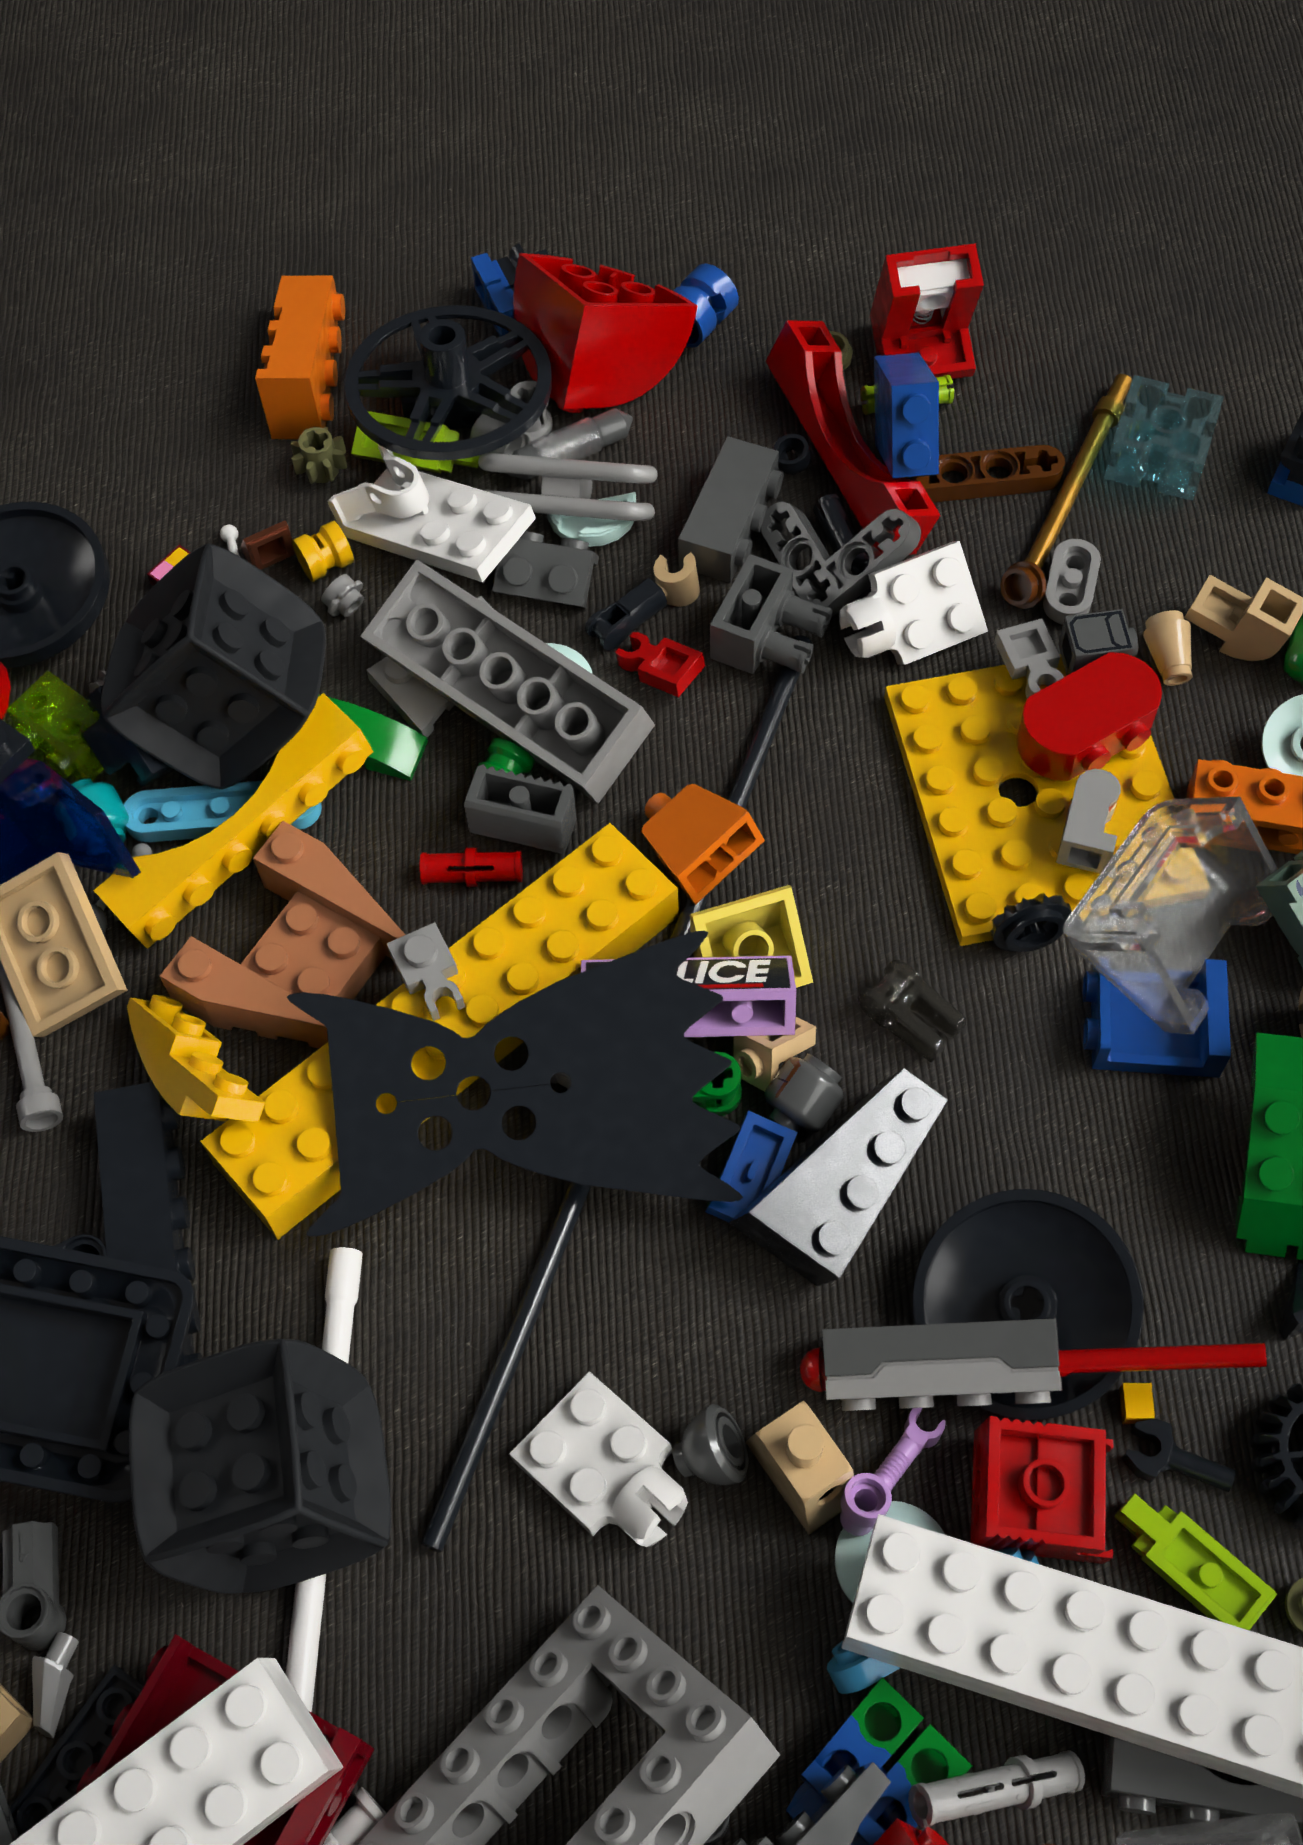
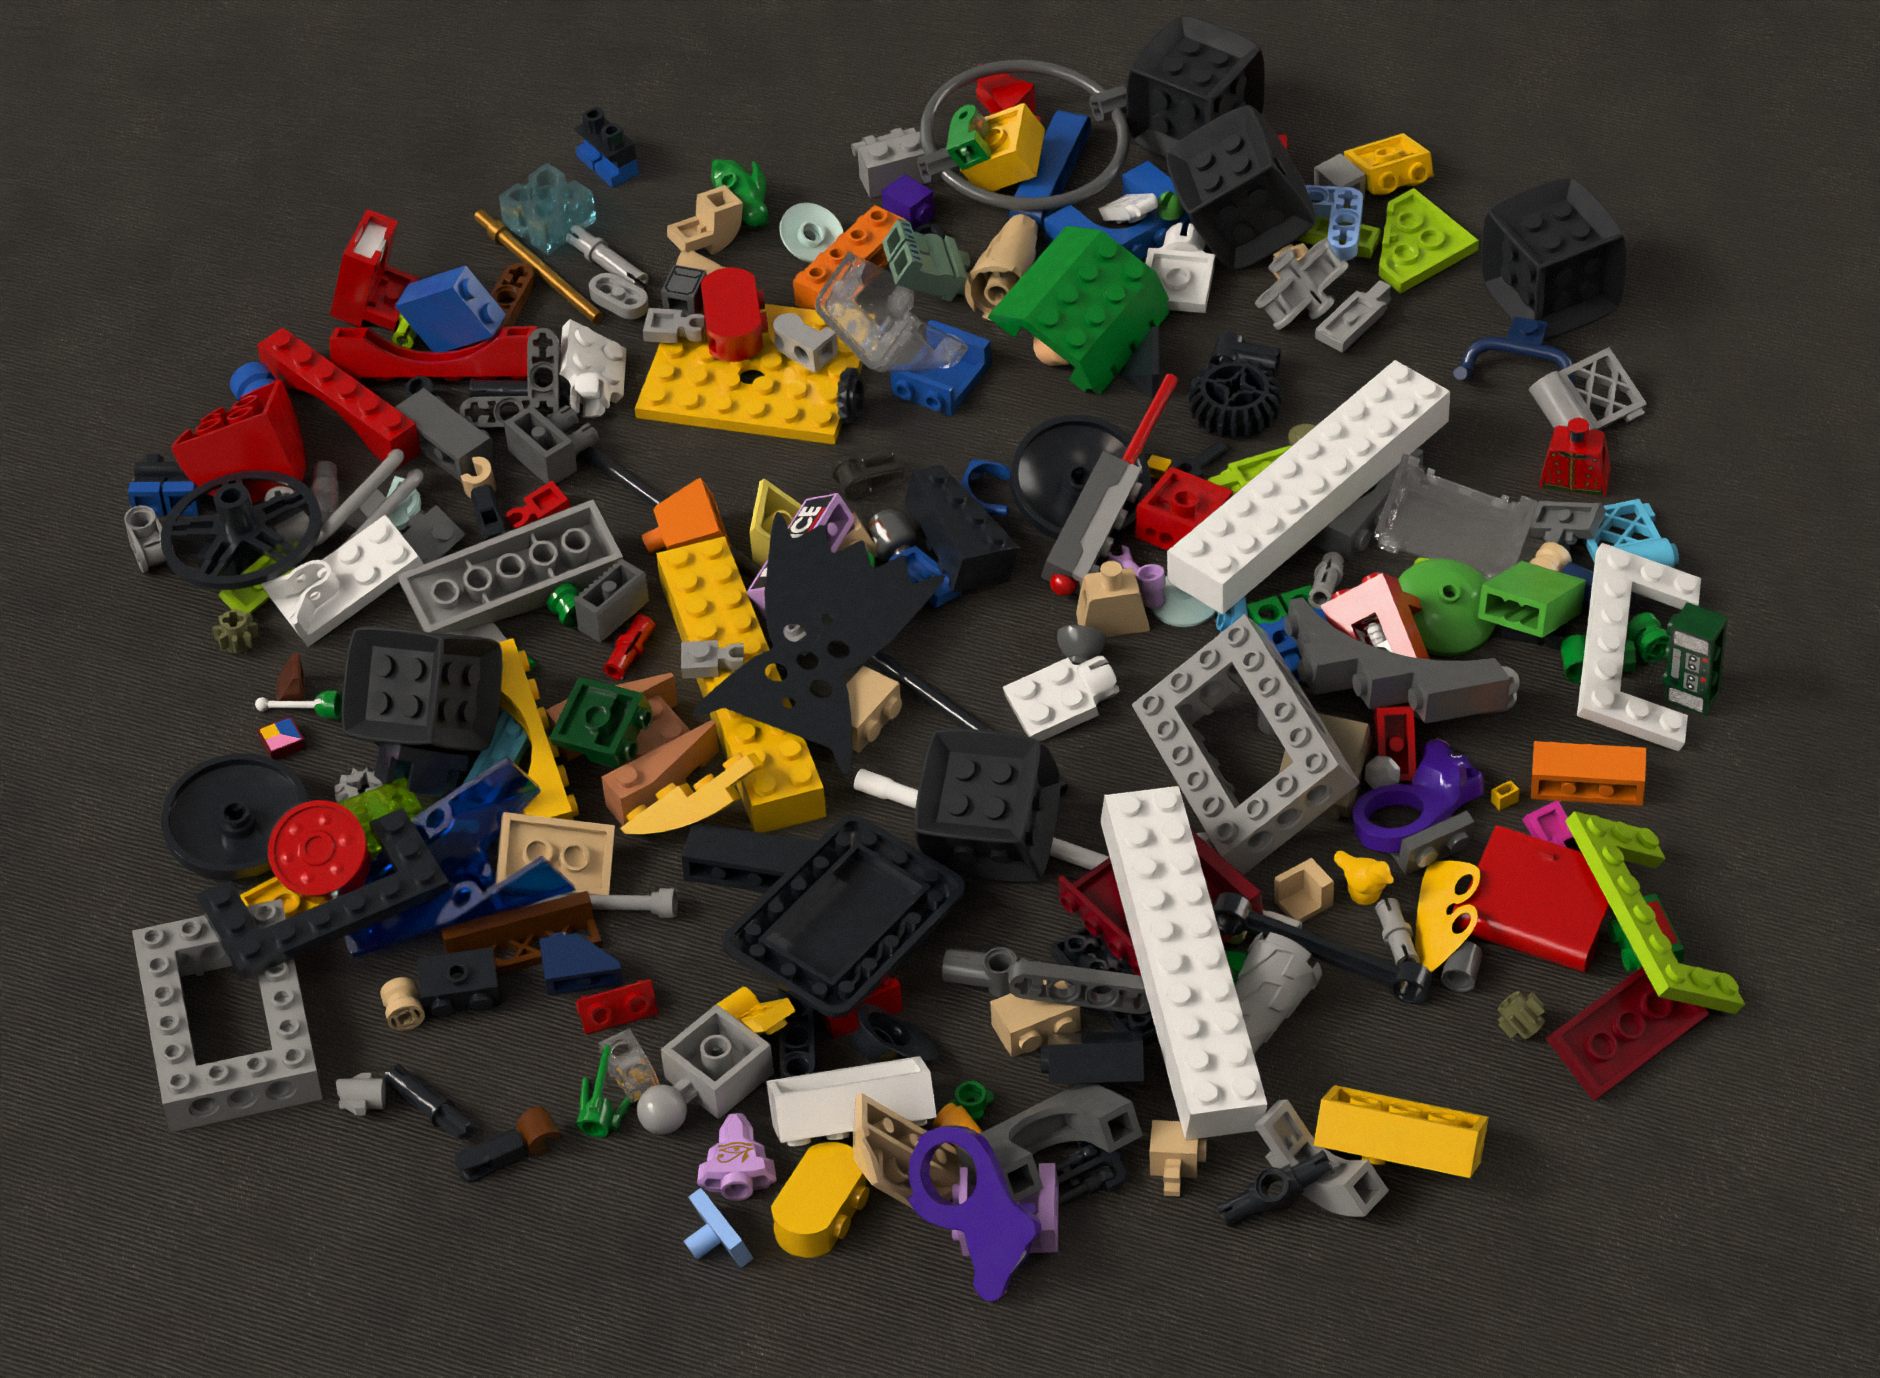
camera: 65 degrees left, 15 degrees down
orange wedge [255,275,345,439] -> none
yellow wheel [292,520,354,582] -> none
reddish brown plate [1000,561,1046,609] -> none
none -> light grey piece [124,505,175,573]
none -> red arch [257,327,421,471]
none -> dark green plate [549,676,653,769]
none -> light grey pin [566,225,649,289]
none -> tan brick [846,666,902,753]
none -> blue helmet [960,459,1010,517]

